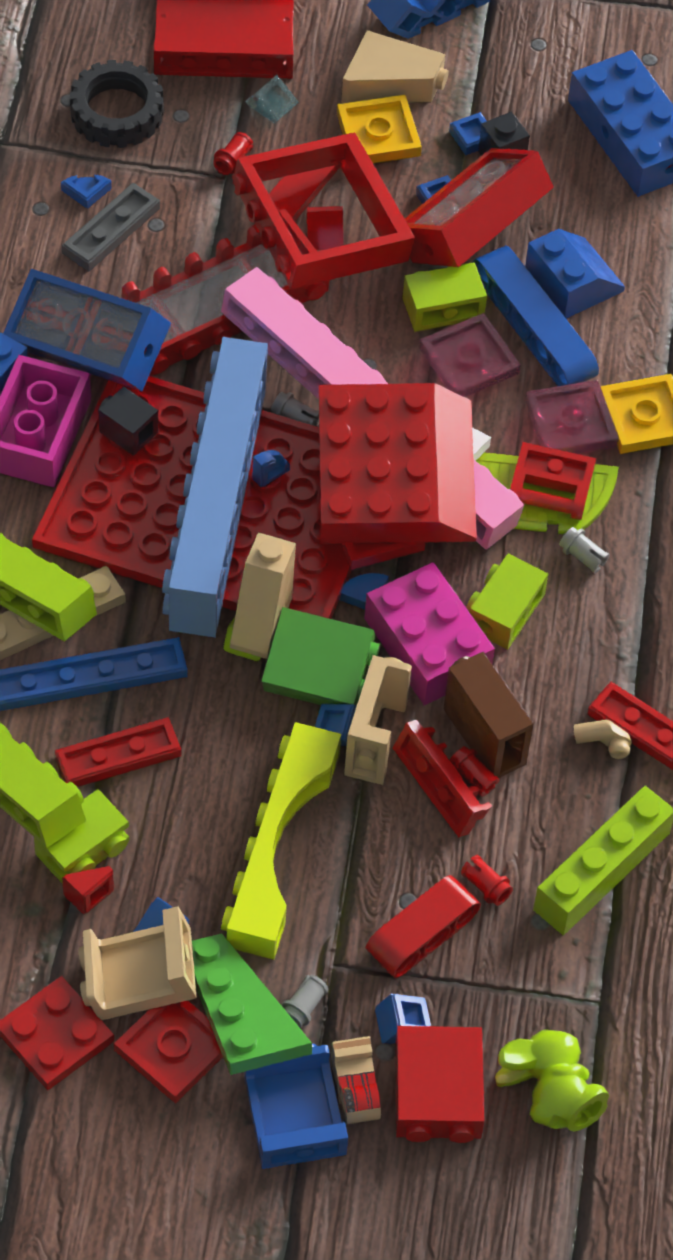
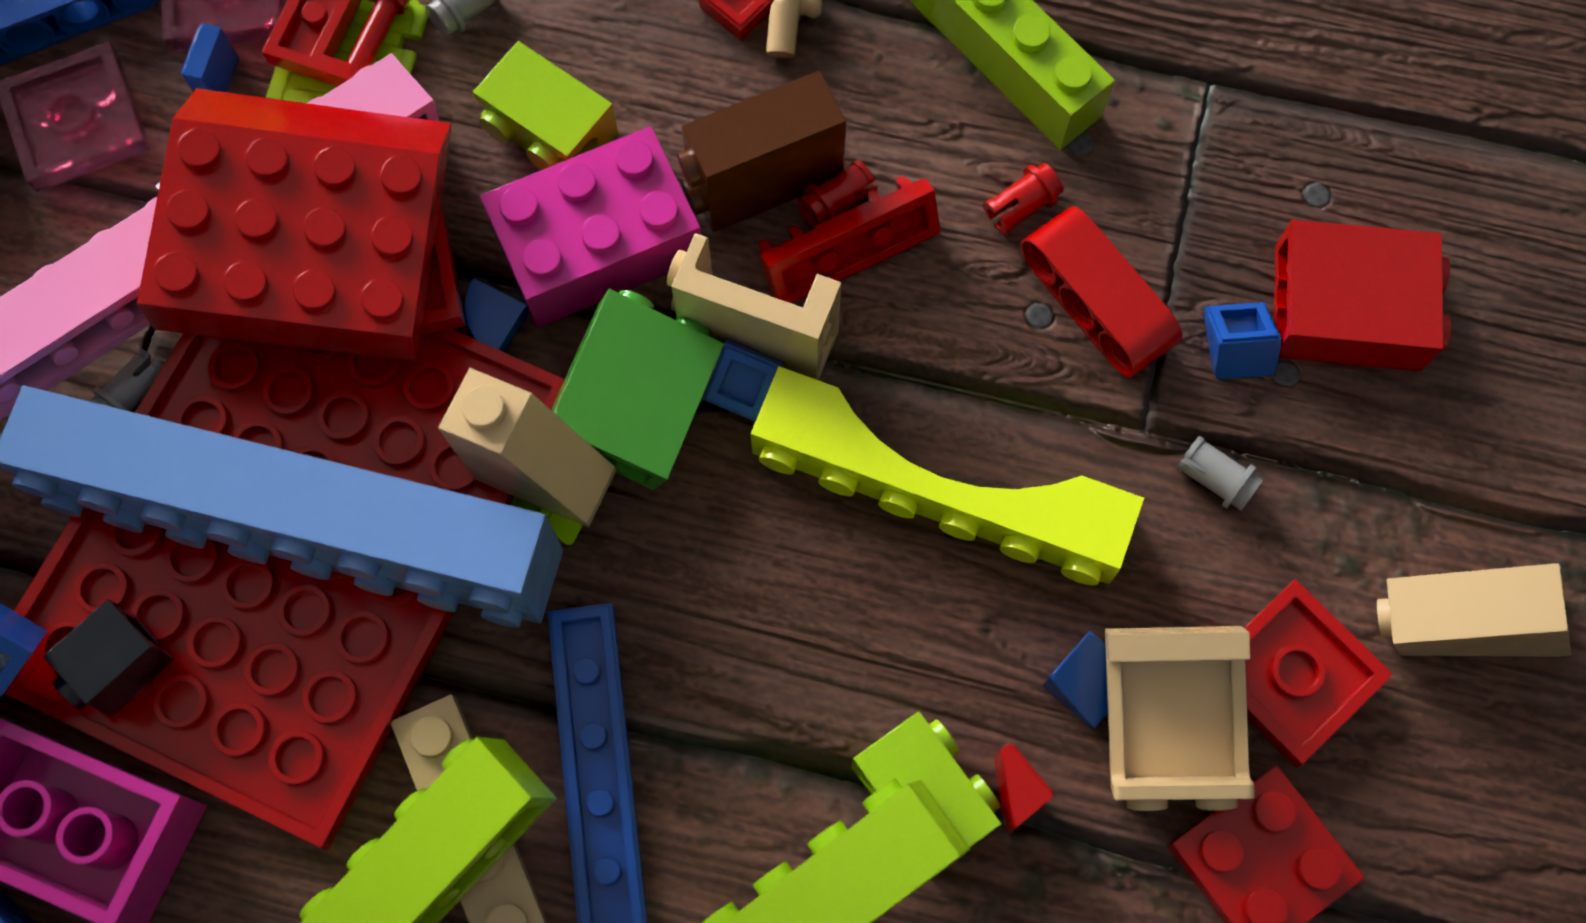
camera: 80 degrees left, 15 degrees up
red tile [54,717,181,787] -> none
bright green wing [192,933,312,1075] -> none
blue panel [244,1043,348,1169] -> none
blue tile [252,450,290,488] -> none
leg [330,1036,381,1125] -> none
lime animal [495,1029,609,1132] -> none
none -> blue tile [181,23,240,92]
none -> tan slope [1377,563,1572,657]

